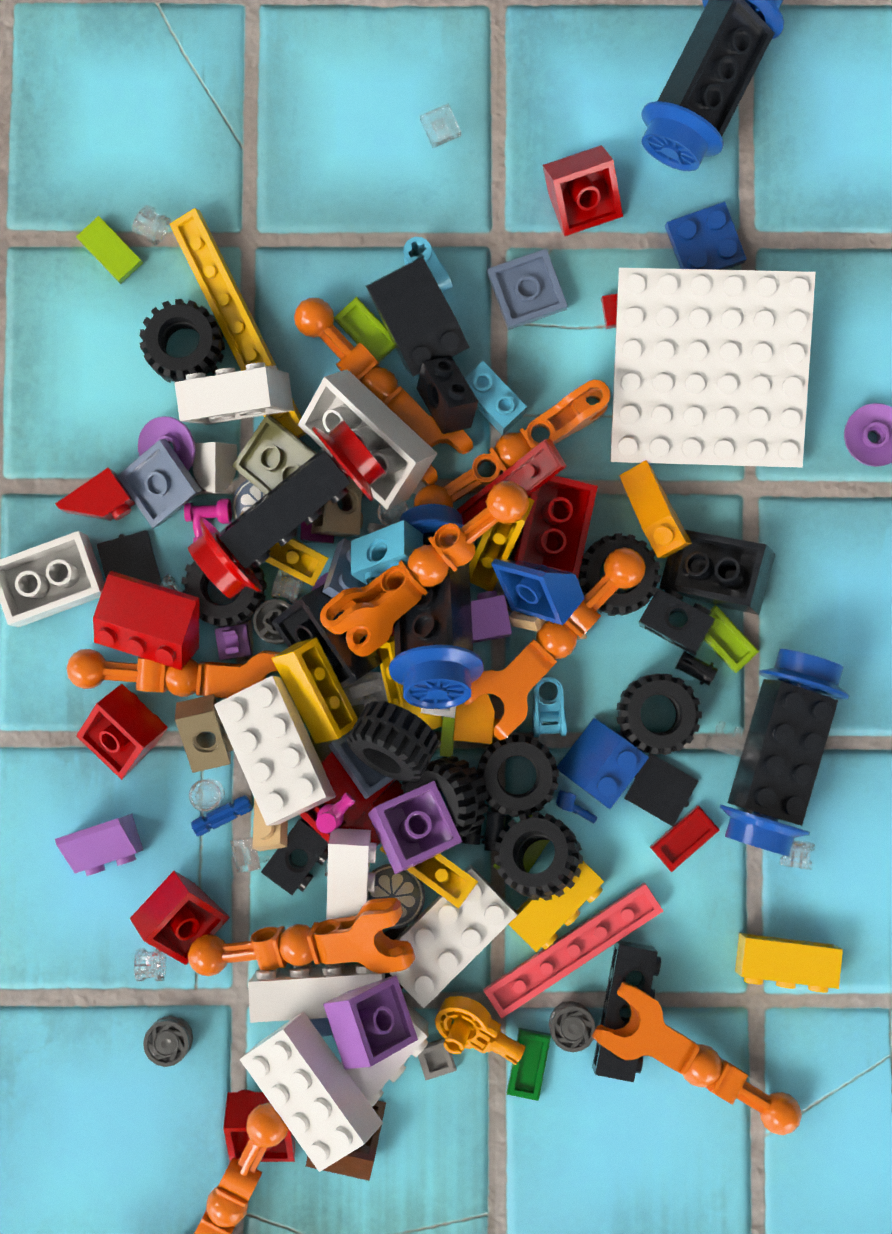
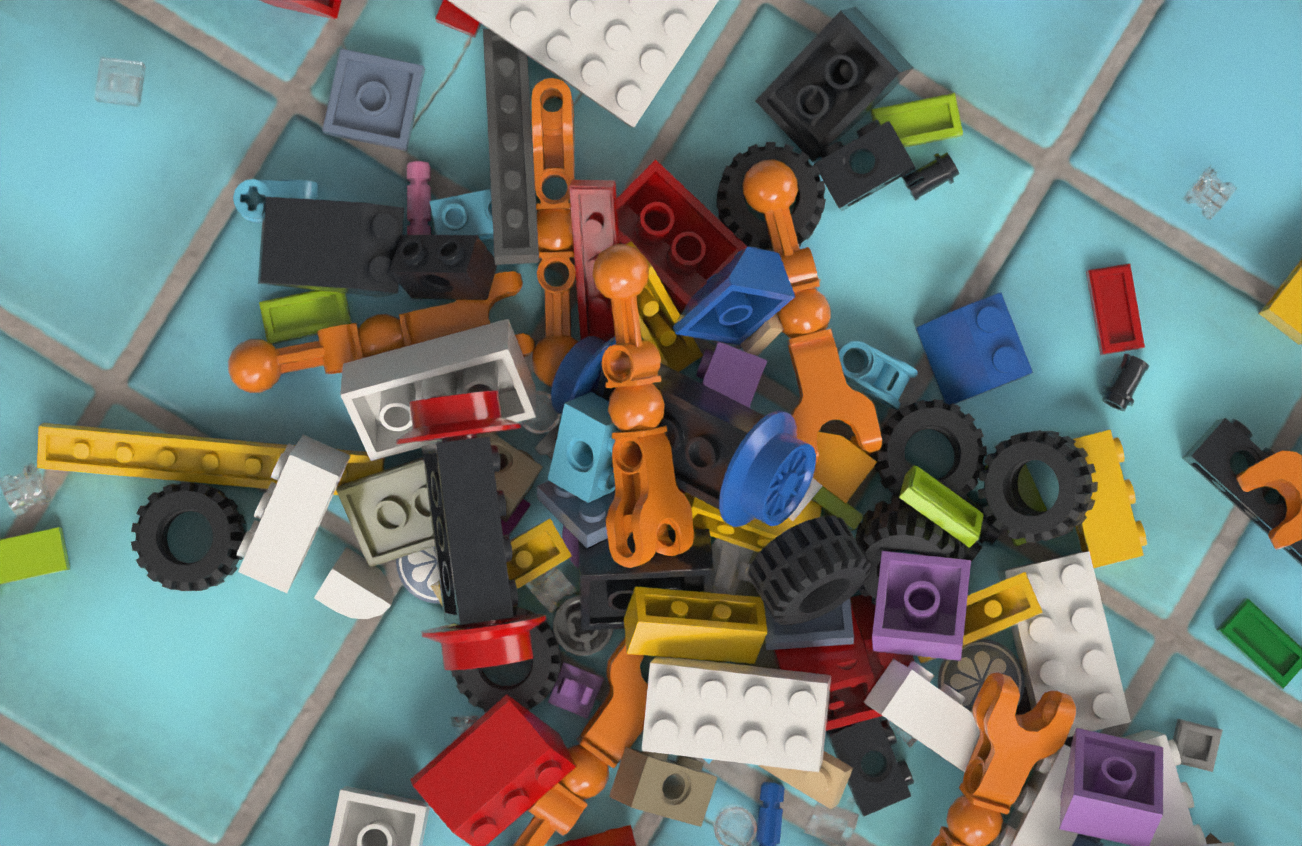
camera: 60 degrees left, 0 degrees up
red slope [55,468,135,521] -> none
black piece [97,530,162,585] -> none
sand blue plate [117,439,202,528] -> none
medium lavender dish [138,416,196,471] -> none
dark pink piece [184,498,232,542] -> none
dark pink piece [316,793,355,833] -> none
light orange pin [435,996,526,1065] -> none
coral plate [483,883,663,1019] -> none
dark grey wheel [548,1001,596,1052] -> none
blue hand [556,790,597,824] -> none
black tyre [616,674,702,755] -> none
light orange slope [619,460,692,558] -> none
black piece [624,753,699,827] -> none
clear tile [704,721,744,757] -> none
black brick [719,649,850,857] -> none
none -> bright pink axle [407,161,431,235]
none -> dark grey plate [483,29,539,265]
none -> lime tile [899,465,984,548]
none -> black pin [1102,354,1149,411]

